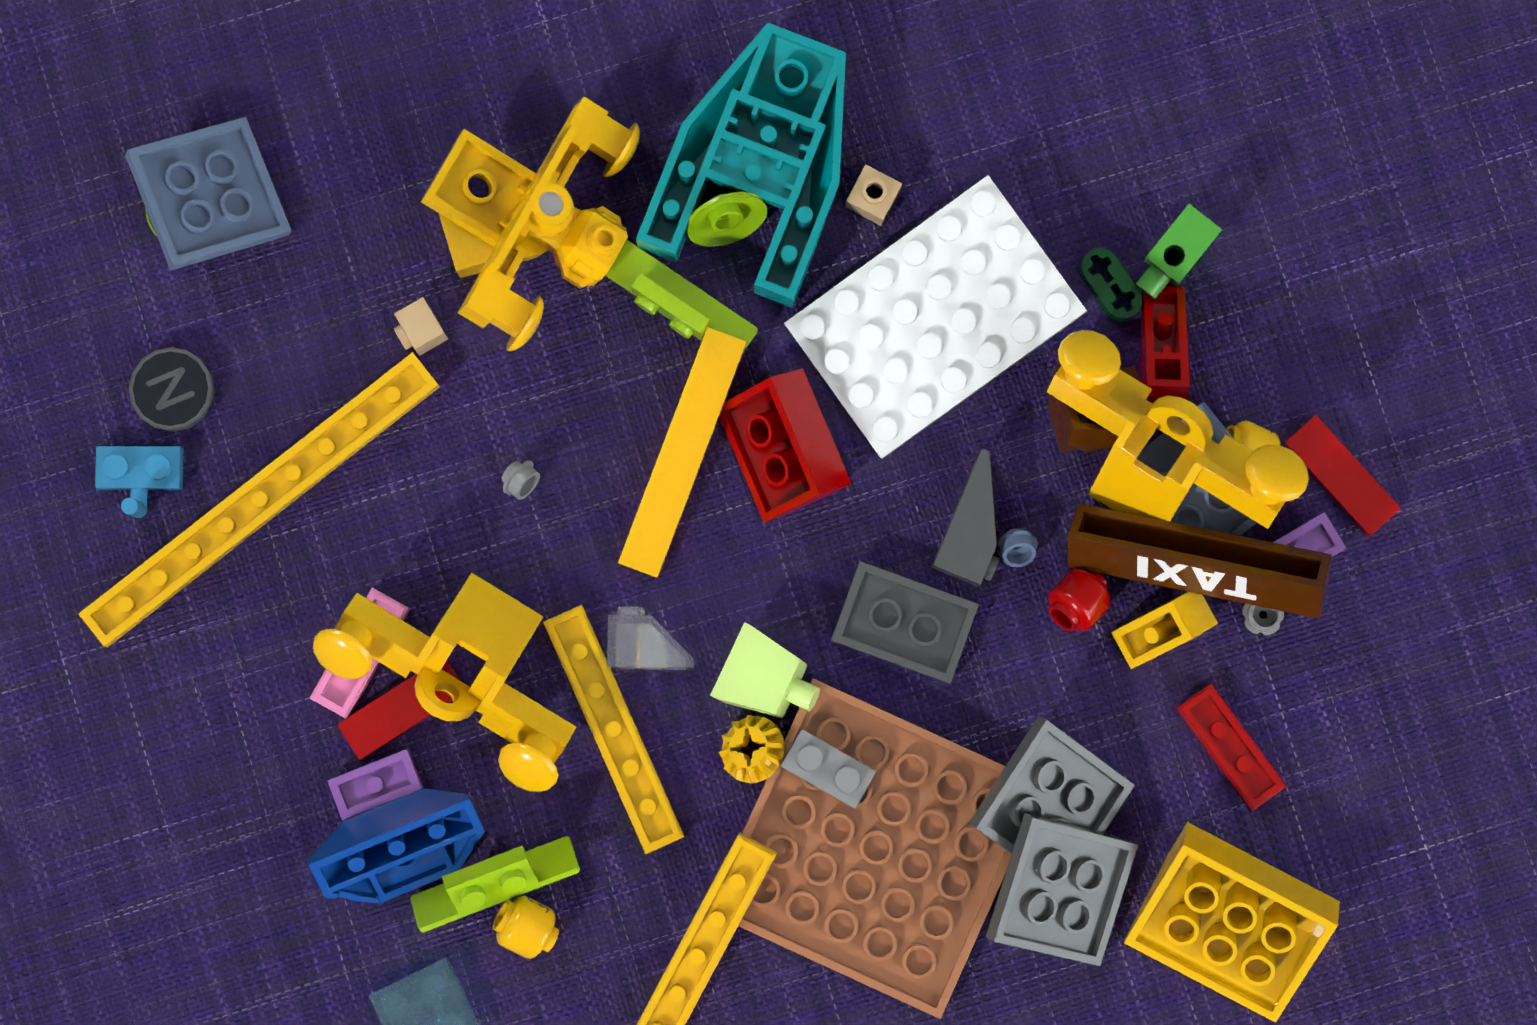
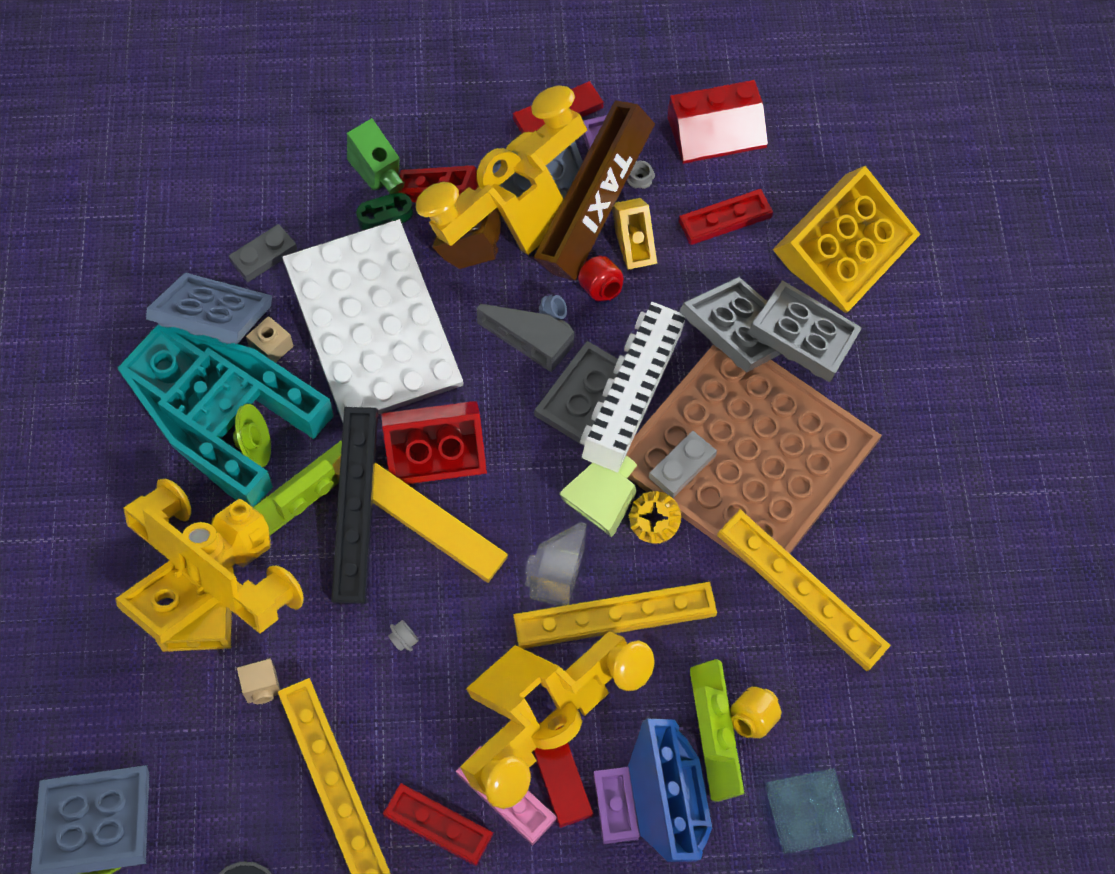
camera: 75 degrees left, 20 degrees down
none -> sand blue plate [146,273,272,344]
none -> dark grey plate [229,224,297,283]
none -> black tile [331,407,378,605]
none -> red tile [383,783,493,866]
none -> white brick [580,302,686,472]
none -> slope [667,80,767,164]

